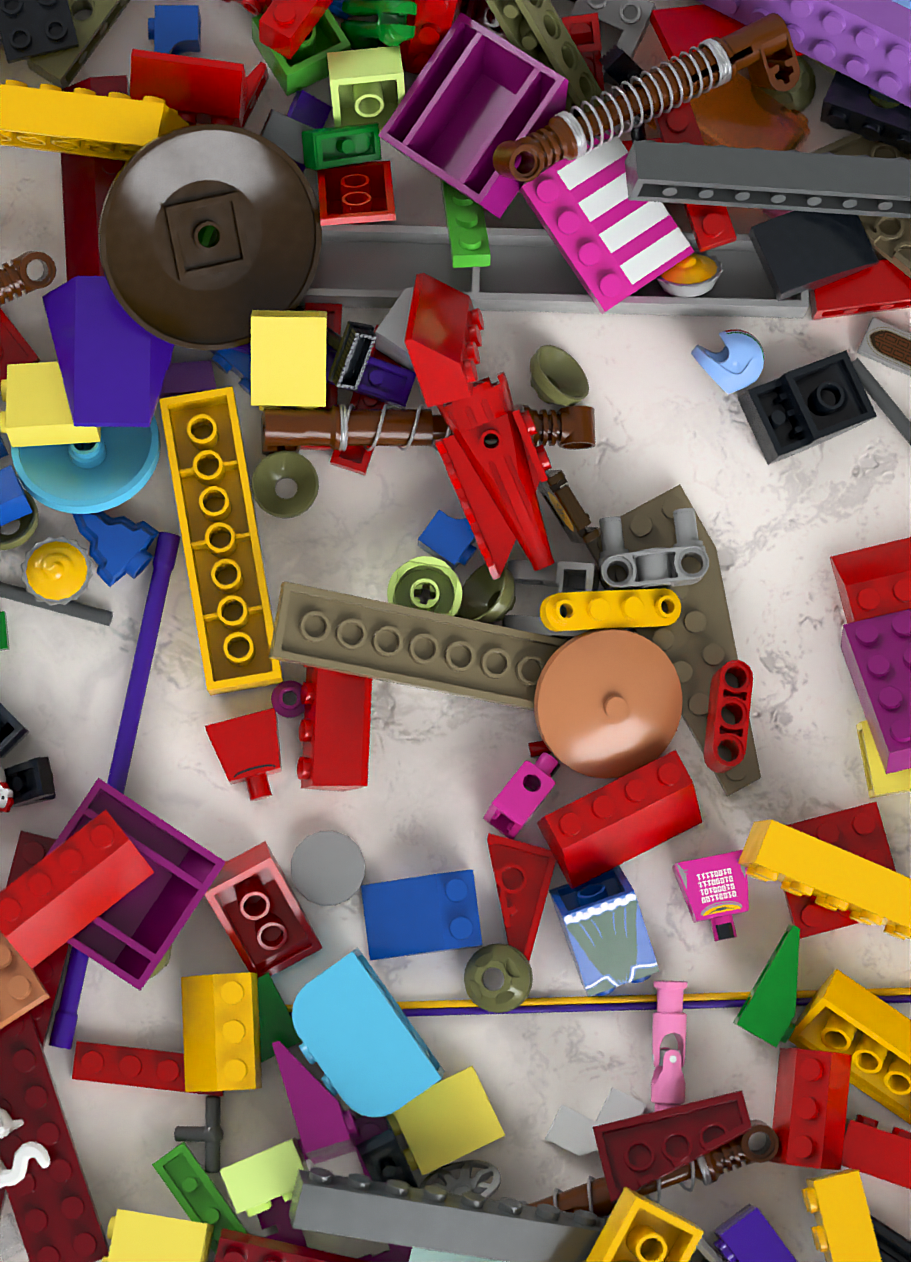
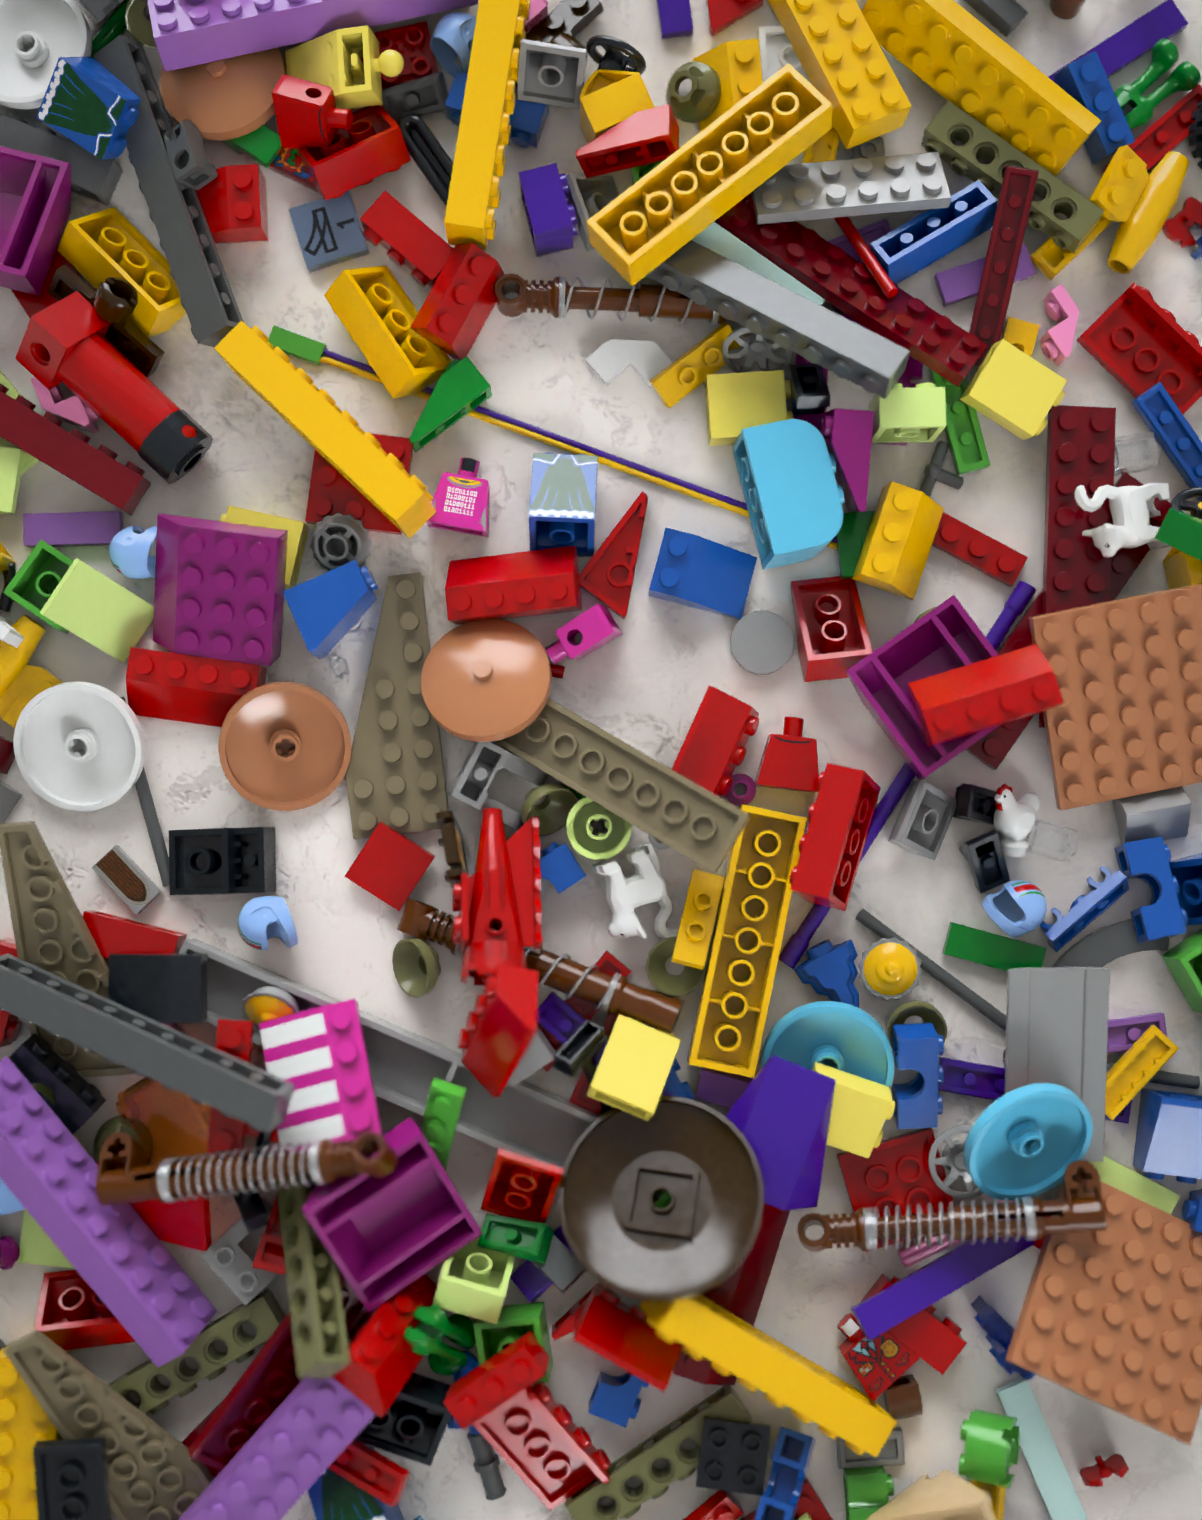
camera: 155 degrees left, 5 degrees up
olive piece [464,943,533,1013] -> none
yellow plate [540,588,681,632] -> none
dark red wing [593,1090,752,1204] -> none
light grey piece [598,508,709,591] -> none
bright pink piece [651,980,687,1112] -> none
red beam [704,660,753,773] -> none
none -> nougat dish [219,682,351,811]
none -> blue slope [283,560,378,659]
none -> light grey piece [310,513,372,571]
none -> red tile [344,821,435,911]
none -> white animal [592,843,678,940]
none -> yellow plate [650,323,740,408]
none -> yellow plate [671,869,725,970]
none -> red brick [790,763,881,912]
none -> light grey slope [888,780,957,860]

